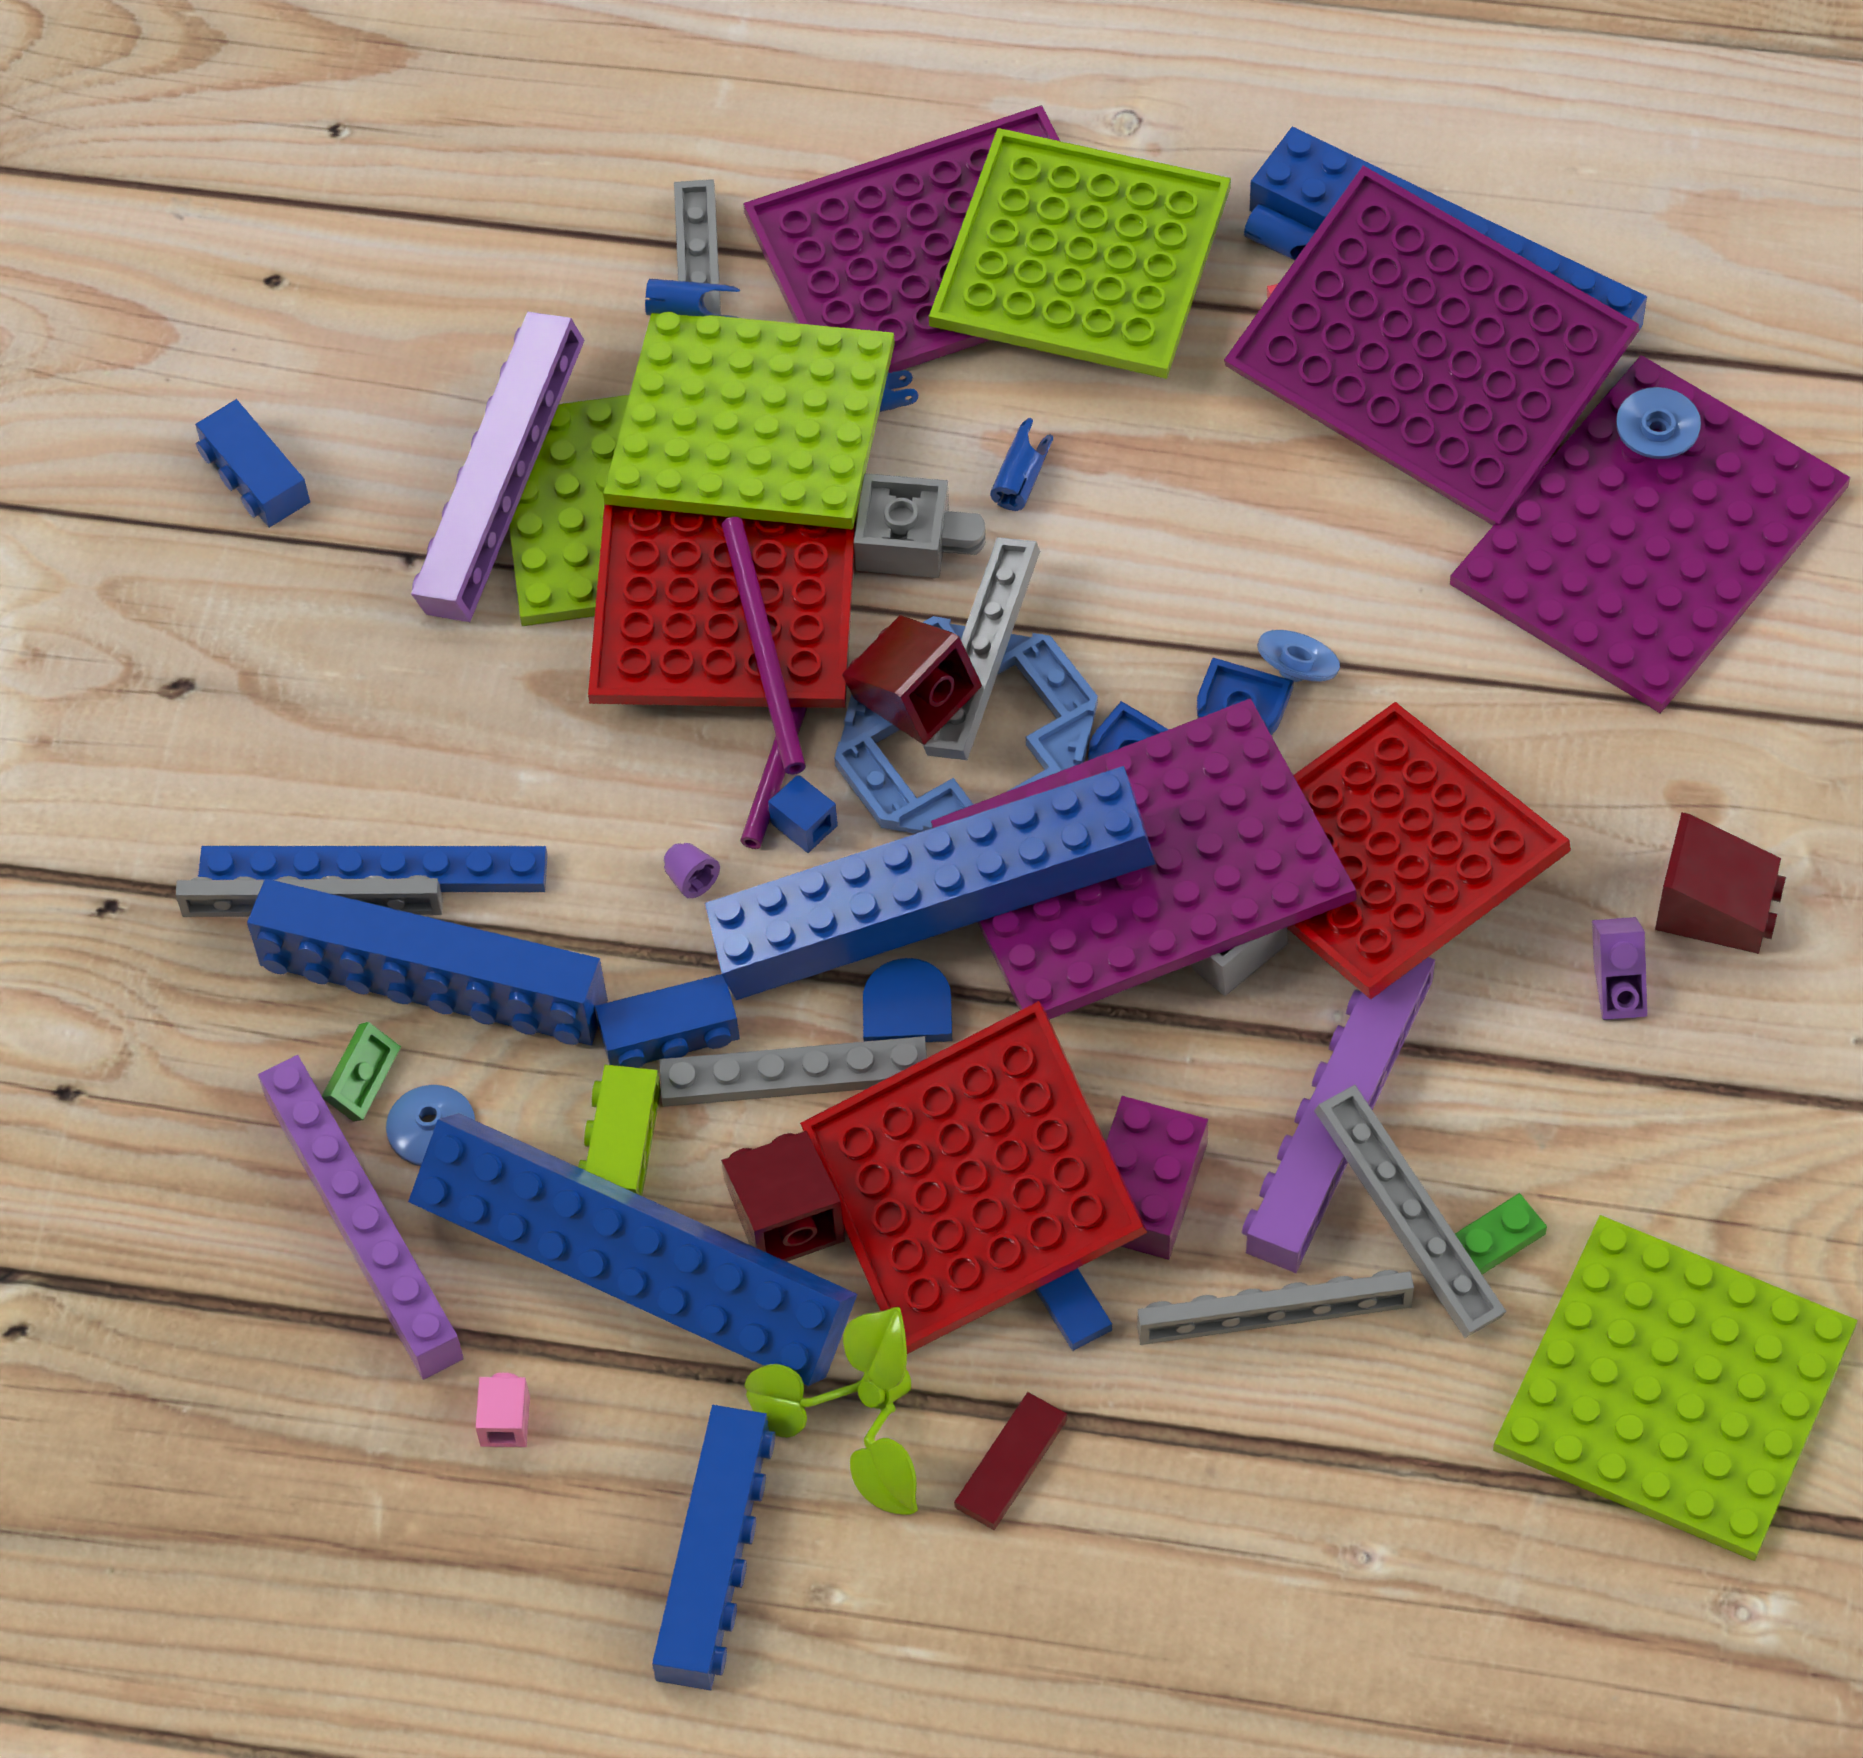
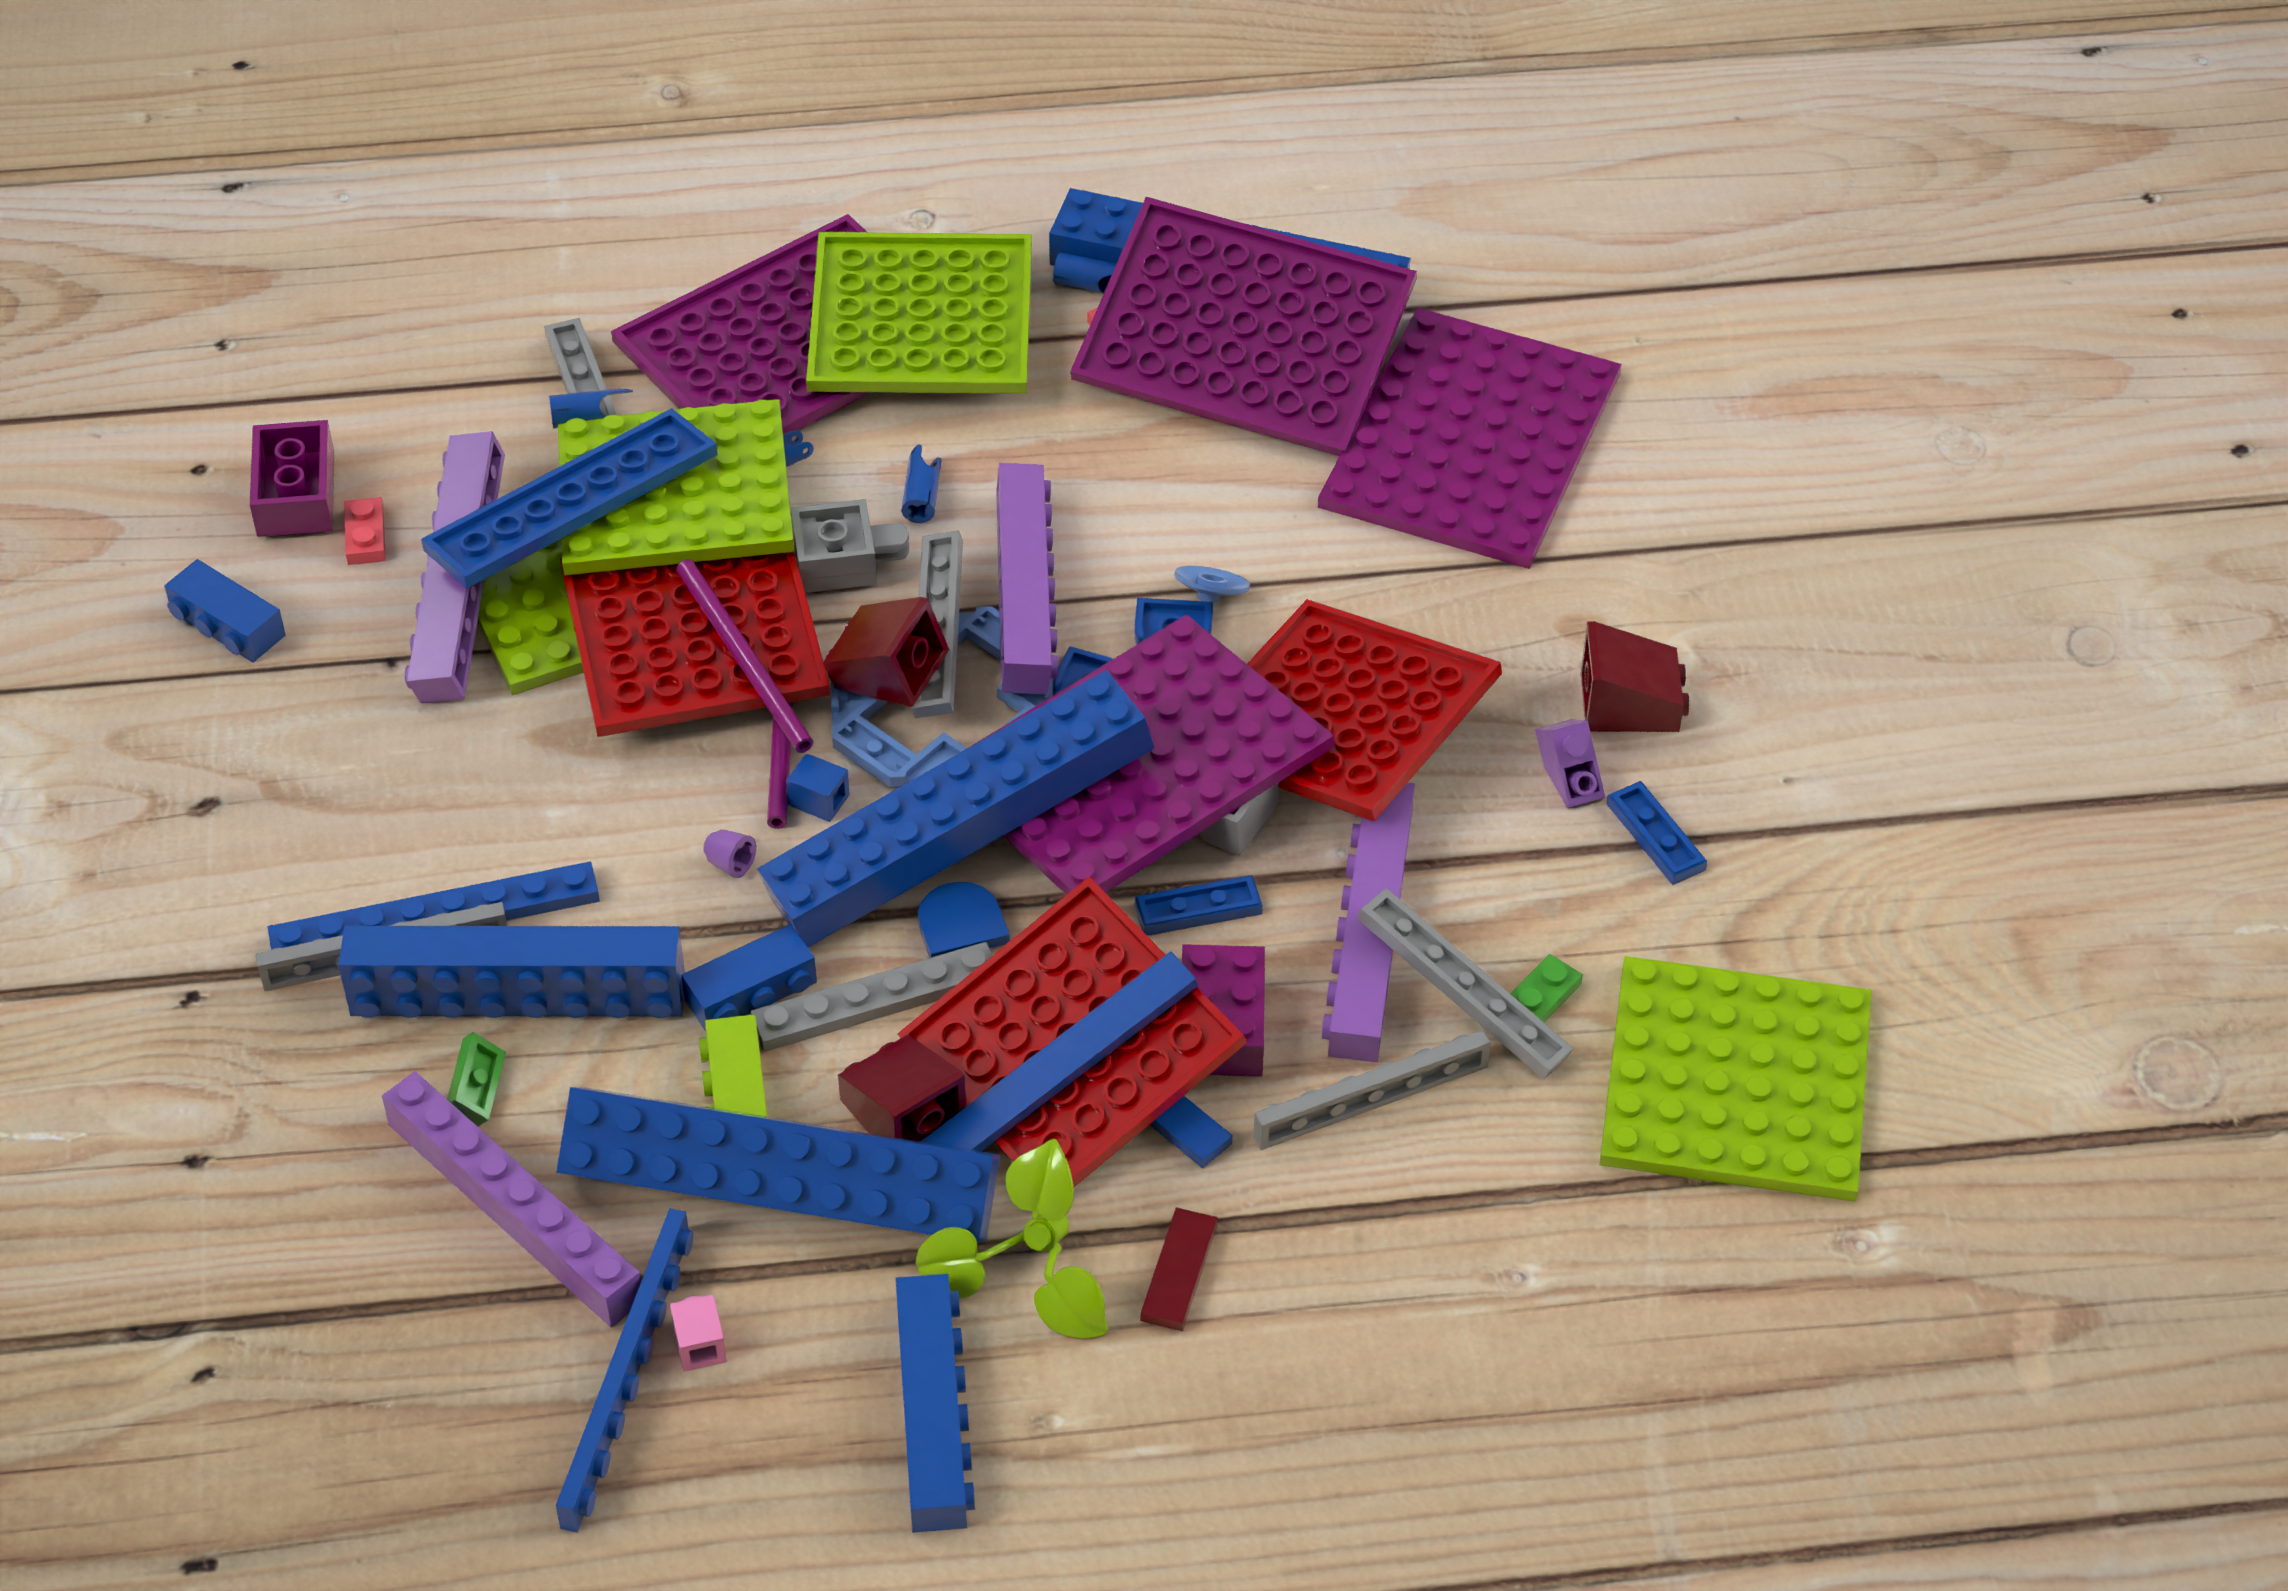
camera: 20 degrees left, 10 degrees down
medium blue dish [386,1085,475,1166] -> none
medium blue dish [1616,387,1701,459] -> none
none -> magenta brick [250,420,334,537]
none -> coral plate [344,497,386,565]
none -> blue plate [421,408,718,589]
none -> blue plate [556,1208,694,1533]
none -> blue tile [921,951,1199,1152]
none -> medium lavender brick [996,463,1058,694]
none -> blue tile [1134,875,1263,936]
none -> blue tile [1606,781,1708,885]

